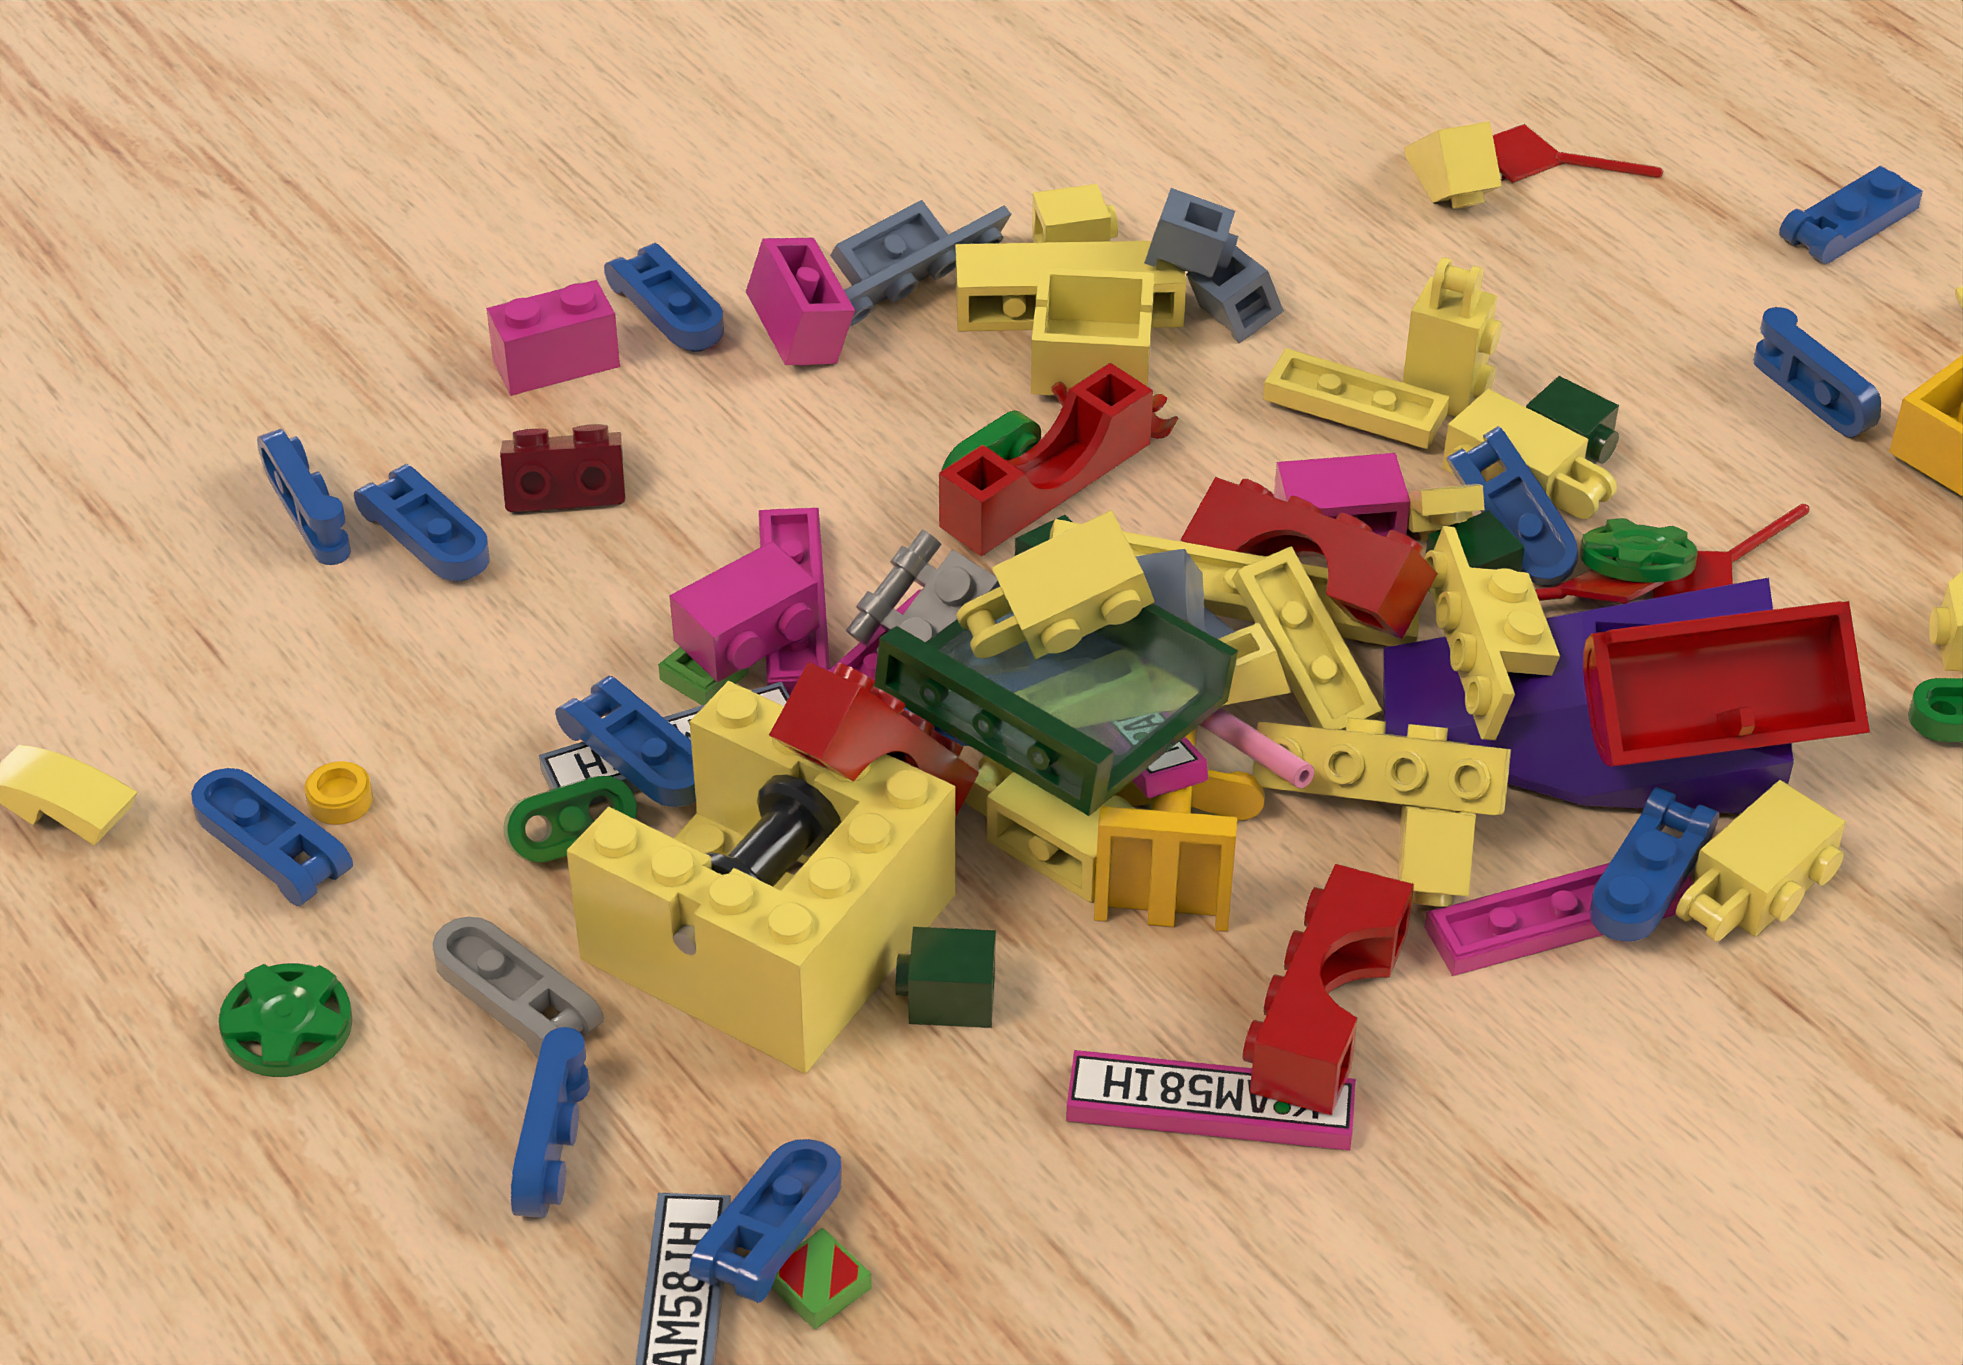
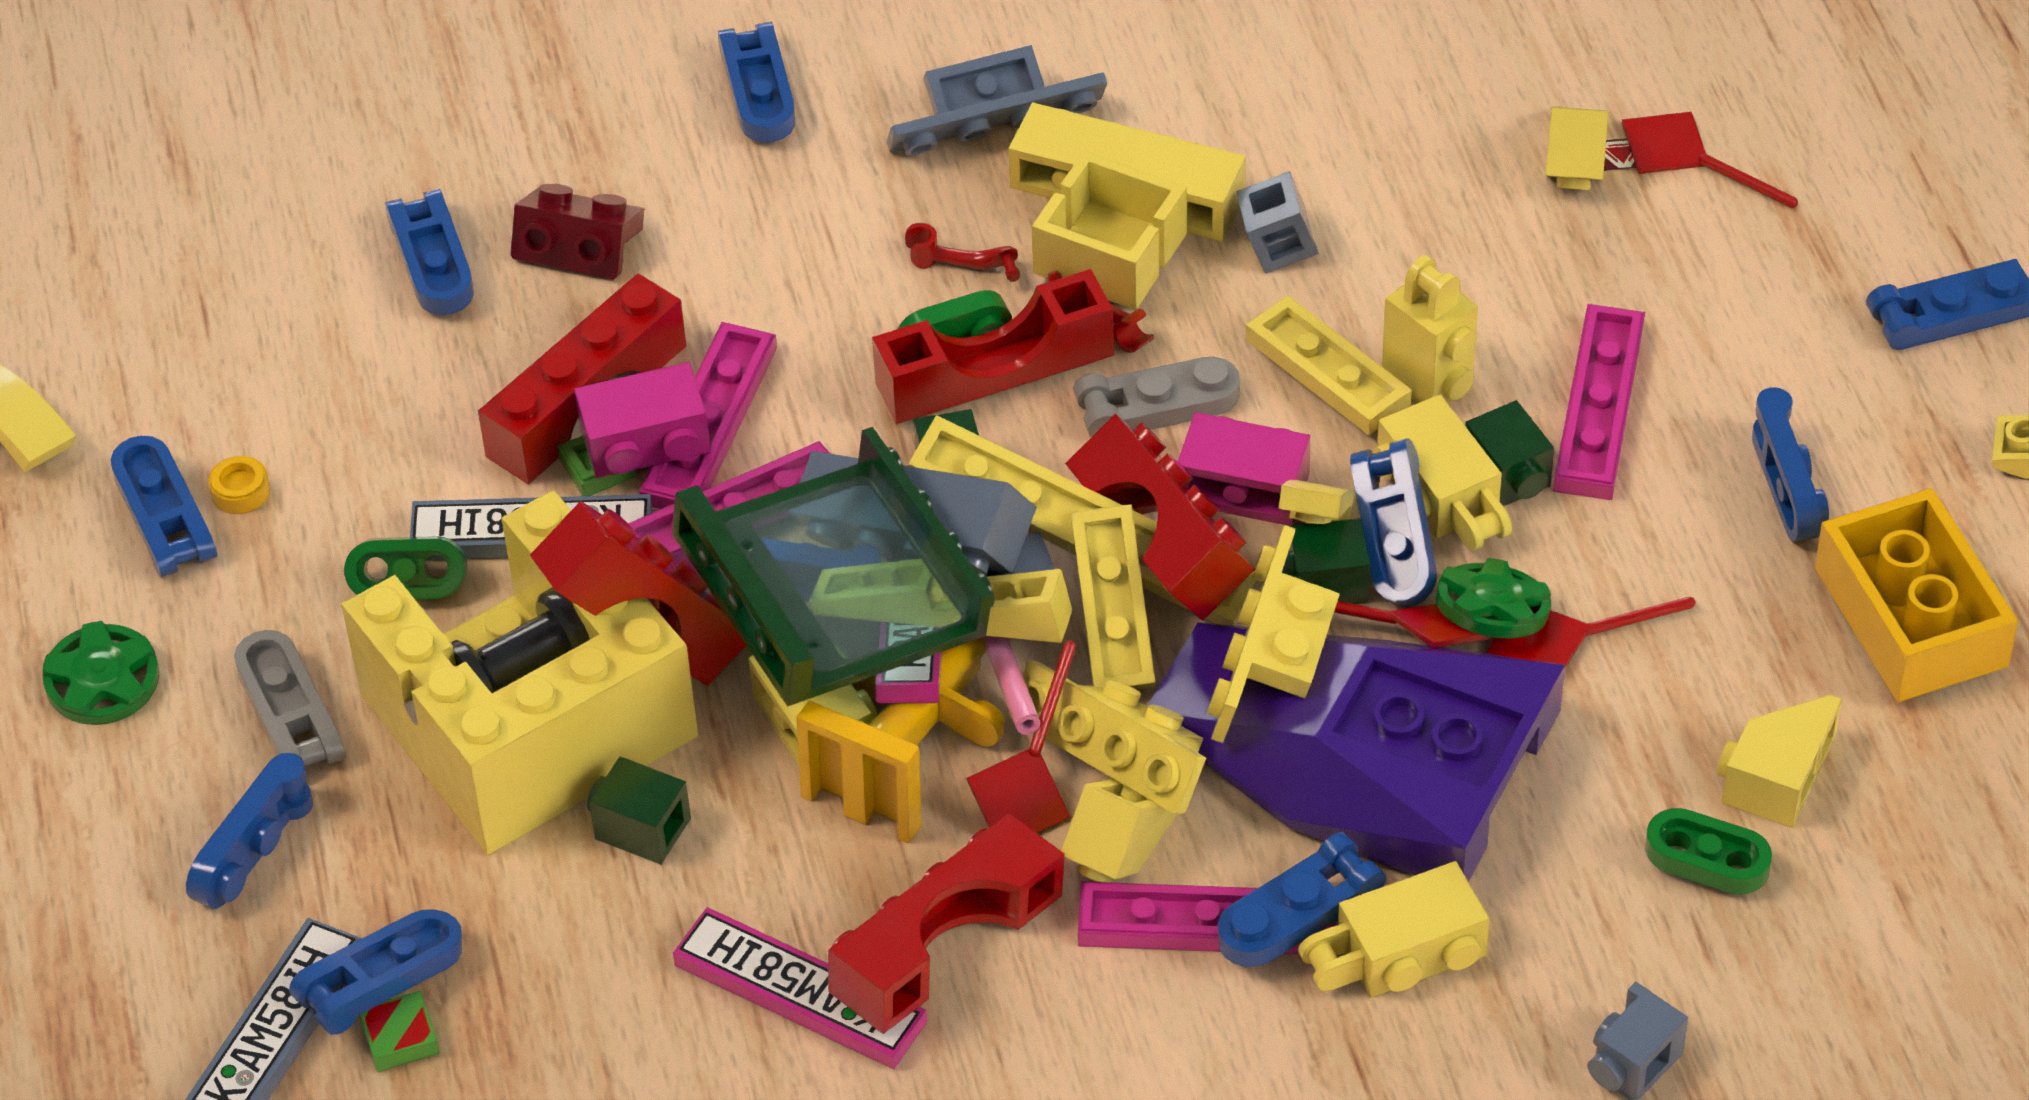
camera: 25 degrees right, 5 degrees up
blue plate [257,429,351,565] -> none
dark pink brick [486,280,620,396] -> none
blue plate [555,676,696,807] -> none
dark pink brick [746,238,855,366] -> none
flat silver plate [846,530,1000,659] -> none
light yellow brick [956,510,1155,659] -> none
light yellow brick [1032,184,1118,243] -> none
sand blue brick [1144,188,1239,278] -> none
red container [1583,601,1870,767] -> none
none -> red arch [478,273,687,485]
none -> red piece [905,223,1020,282]
none -> red piece [966,640,1076,833]
none -> light grey plate [1073,357,1240,437]
none -> dark pink tile [1553,304,1645,500]

